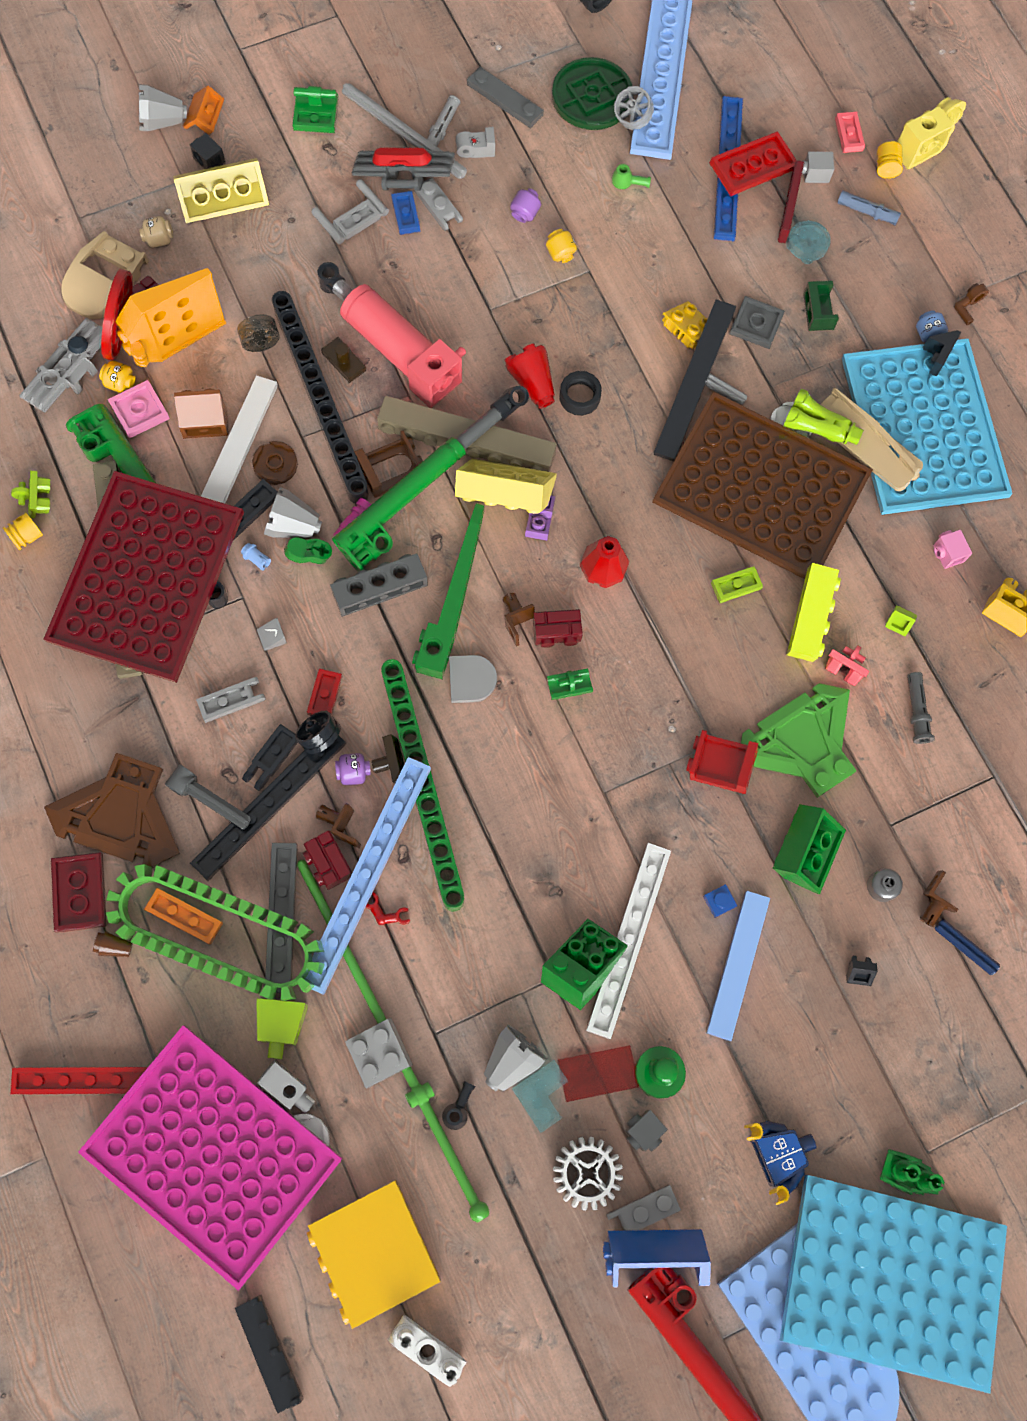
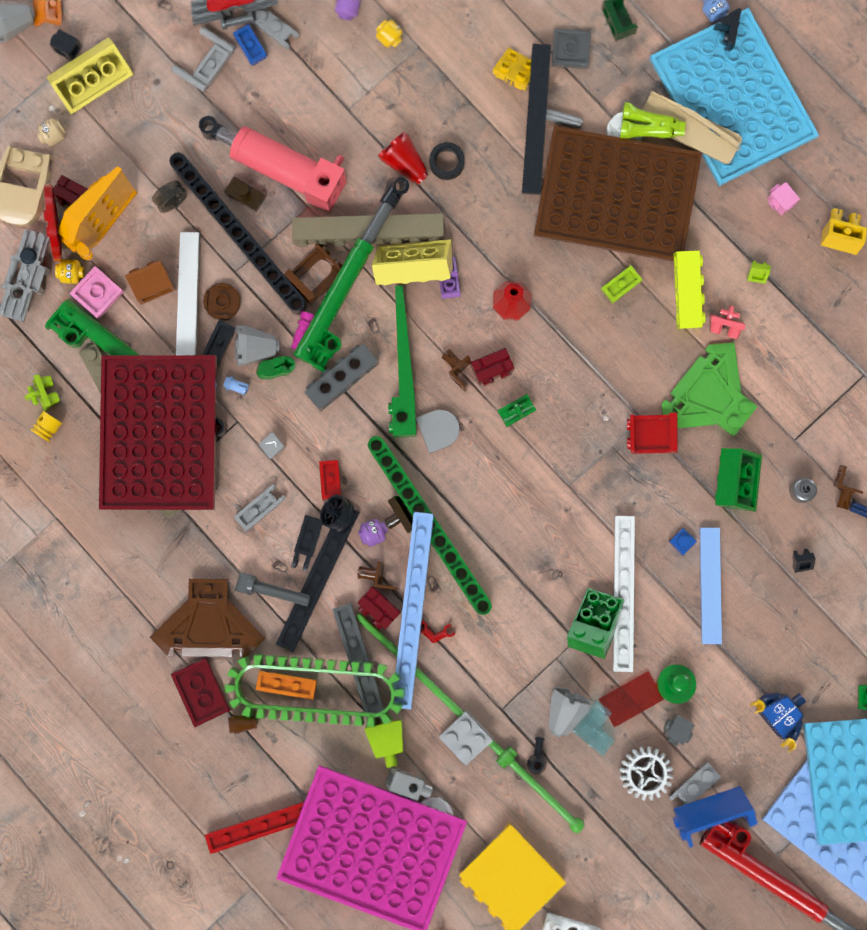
camera: 10 degrees left, 10 degrees up
dark grey pin [907,672,935,744] -> none

